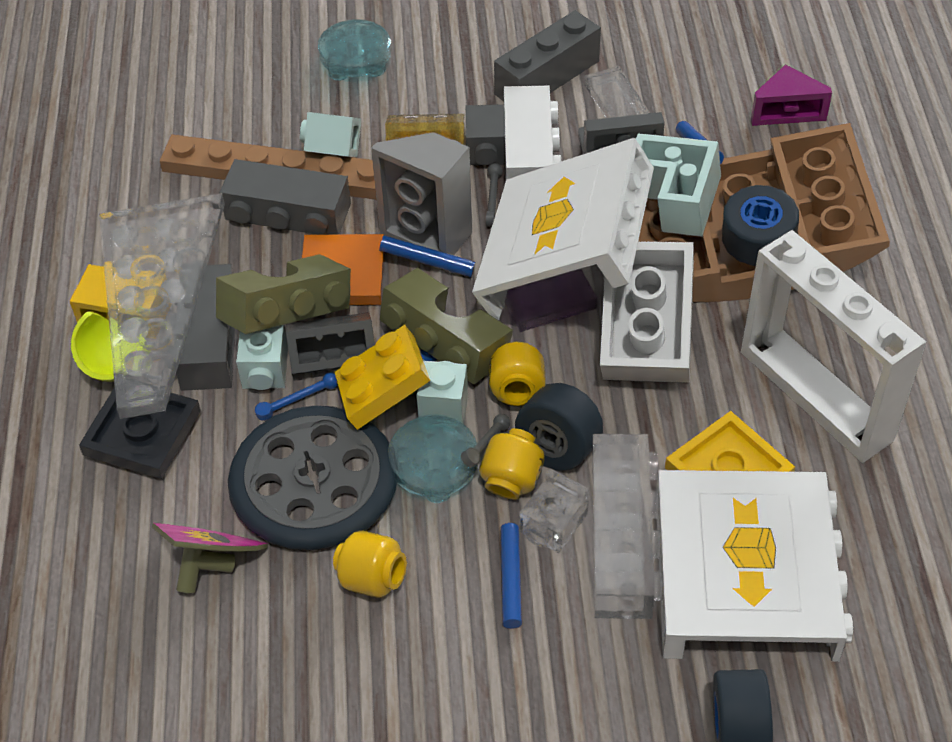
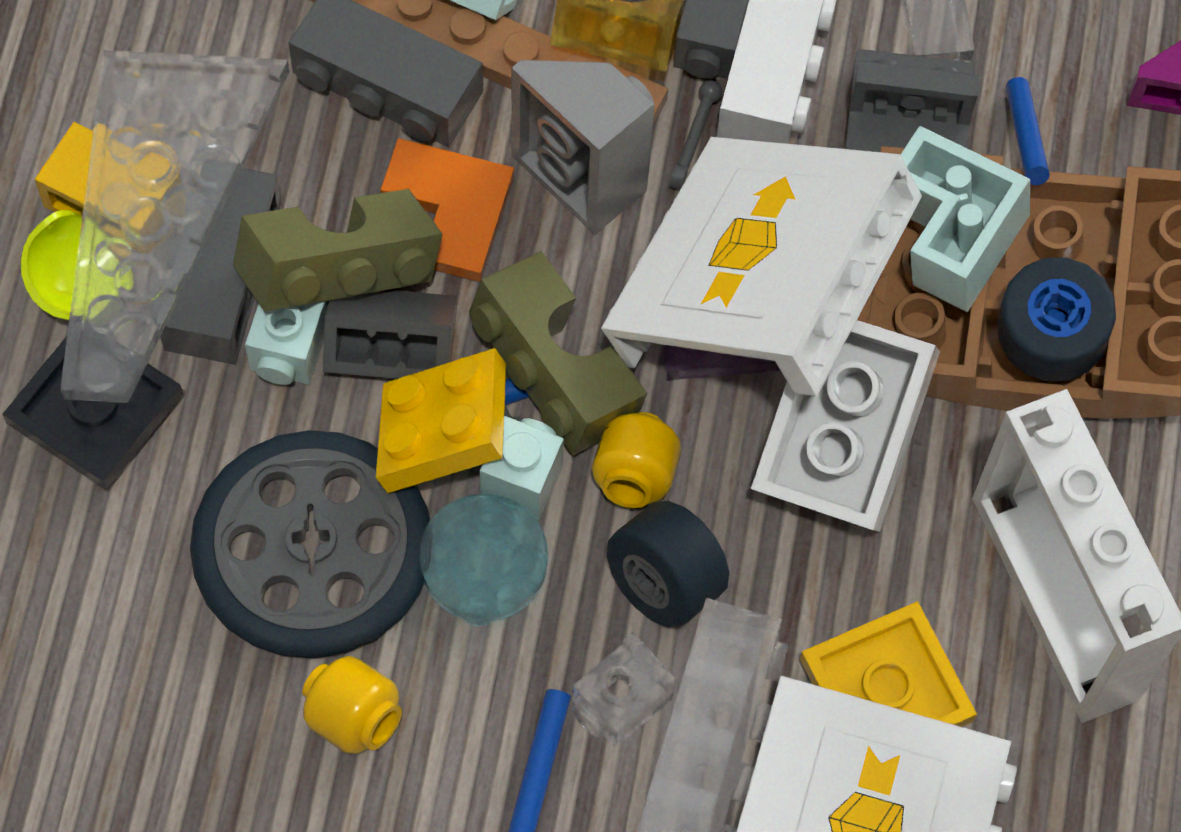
camera: 10 degrees right, 15 degrees up
olive shield [152,523,268,593] -> none
blue hinge [255,373,338,421] -> none
blue piece [379,235,475,277] -> none
dark grey hinge [461,414,510,467] -> none
yellow head [479,428,545,499] -> none

